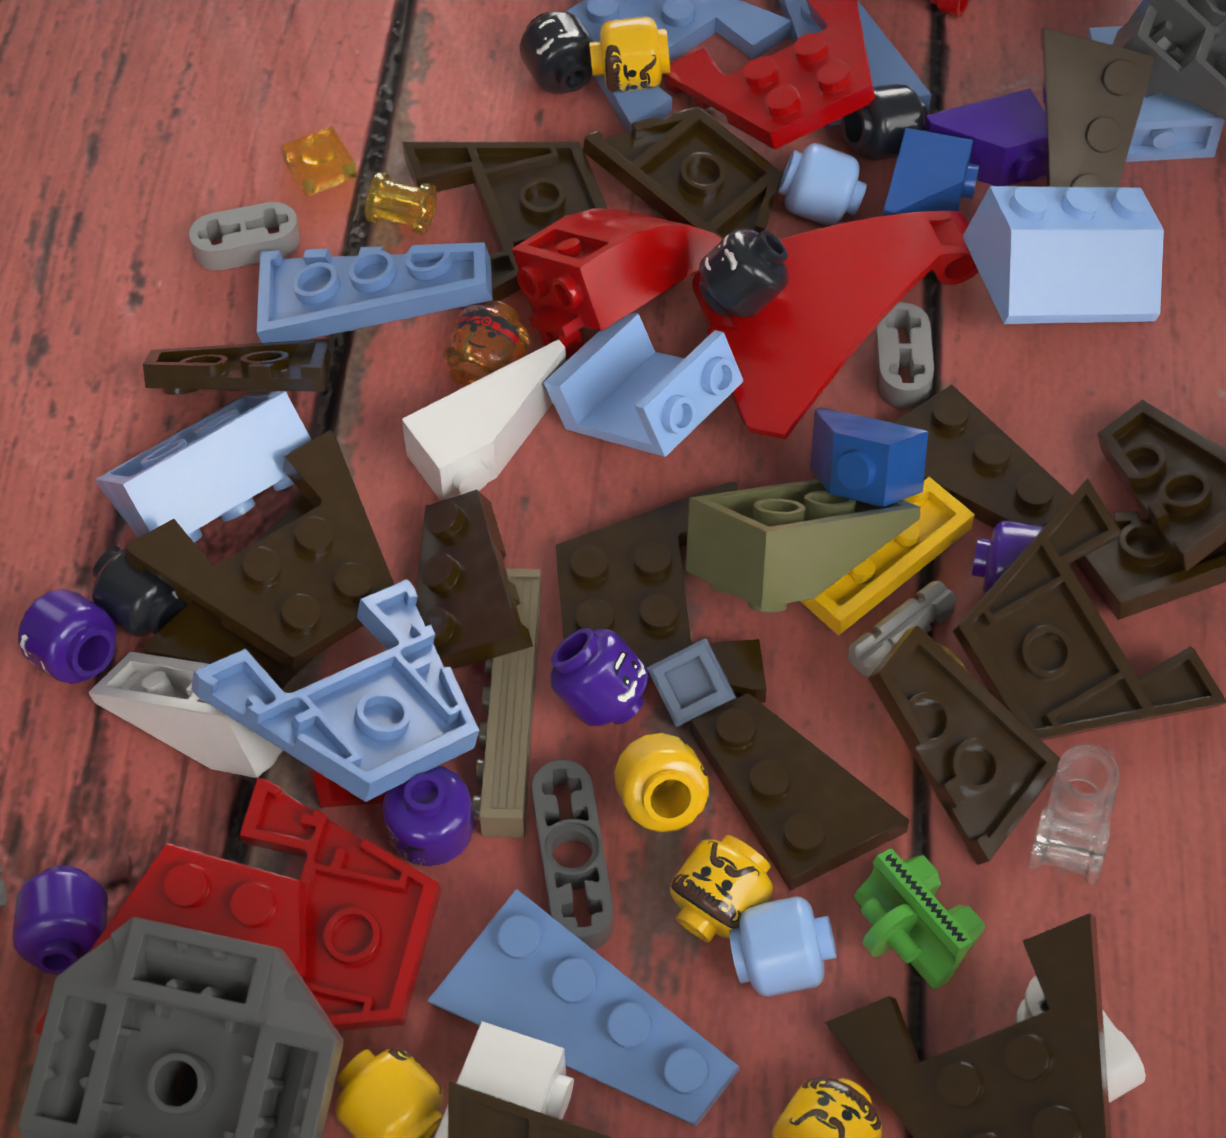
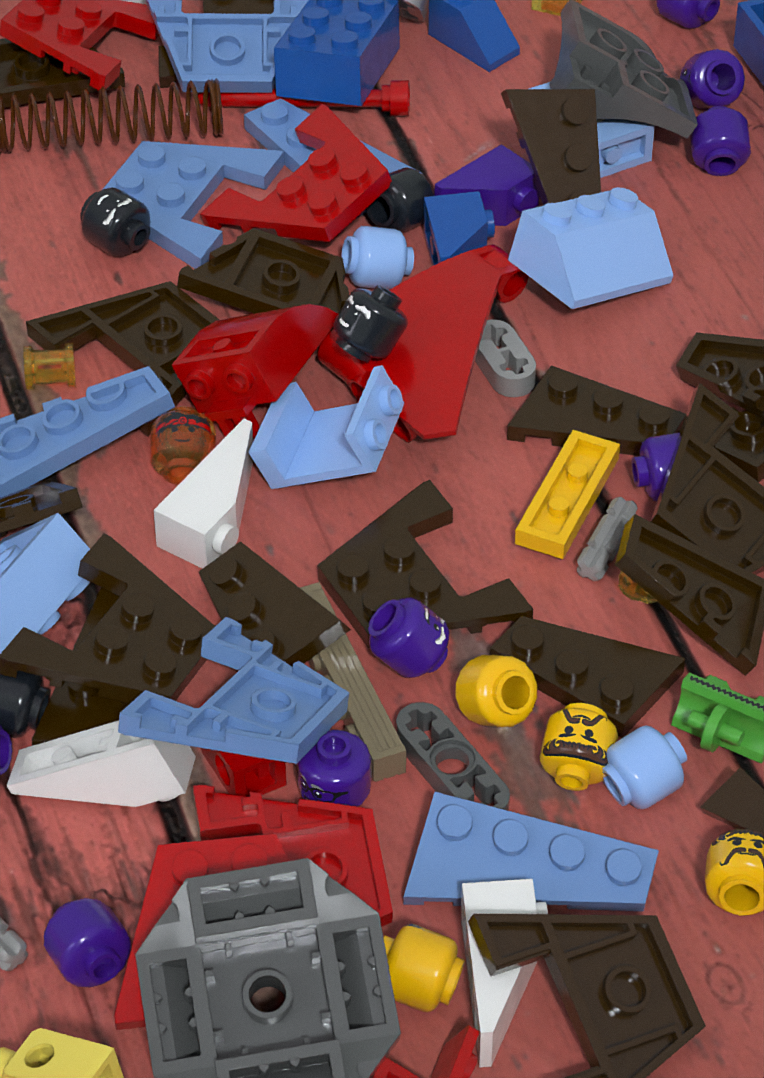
camera: 25 degrees left, 10 degrees down
yellow head [589,16,670,93] -> none
sand blue tile [647,638,737,727] -> none
olive slope [686,478,921,612] -> none
blue slope [810,407,928,507] -> none

